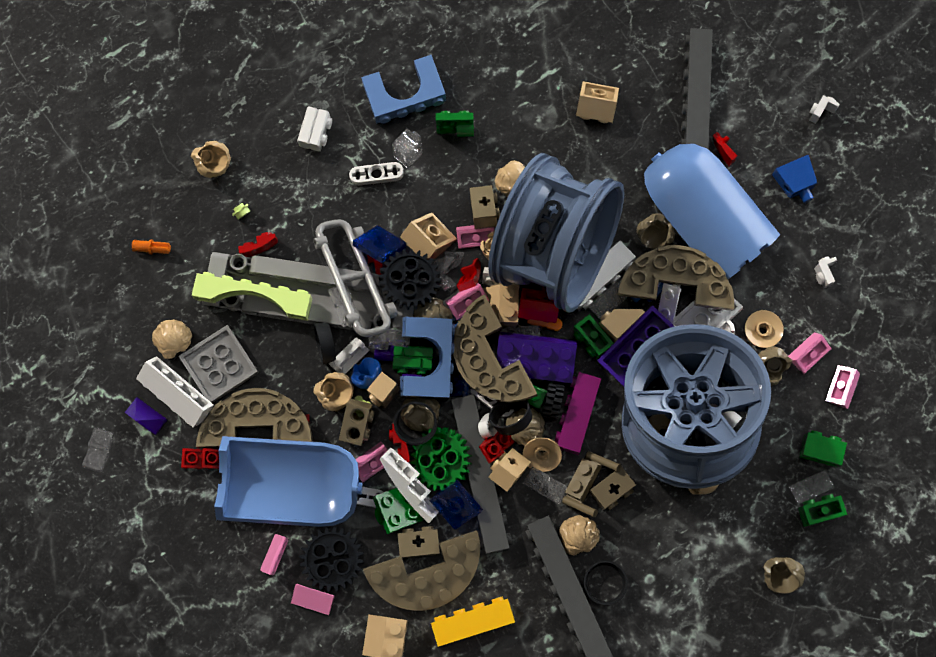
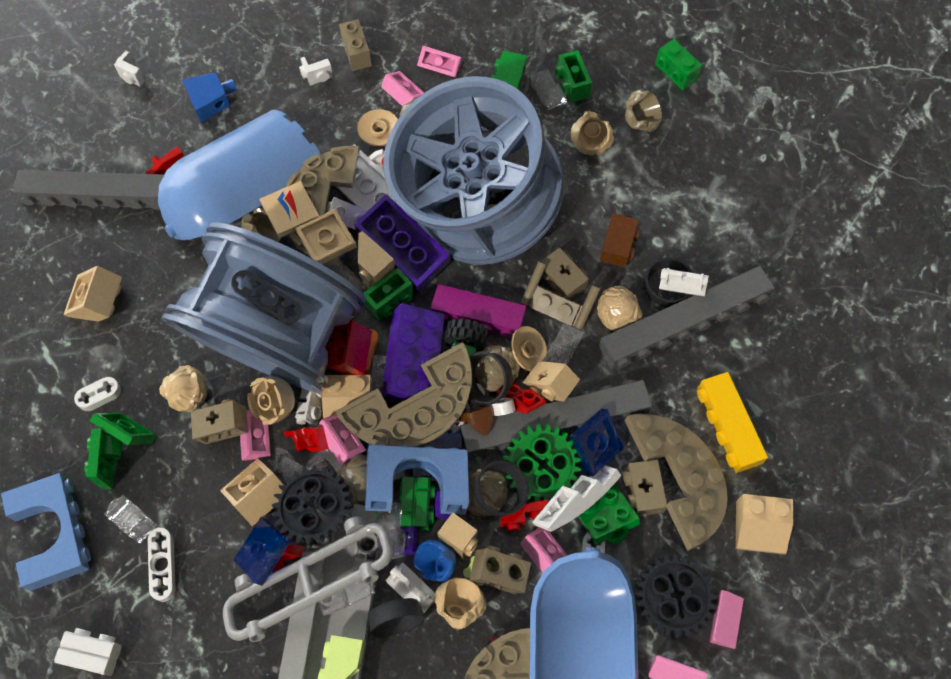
camera: 95 degrees left, 10 degrees down
none -> white beam [74,377,121,411]
none -> green tile [90,412,157,446]
none -> tan tile [259,181,319,238]
none -> tan tile [295,209,357,264]
none -> dark tan brick [339,19,372,71]
none -> reddish brown tile [459,406,493,436]
none -> tan hair [571,111,614,156]
none -> reddish brown brick [600,213,640,268]
none -> green brick [655,39,702,91]
none -> white hinge [659,268,709,297]

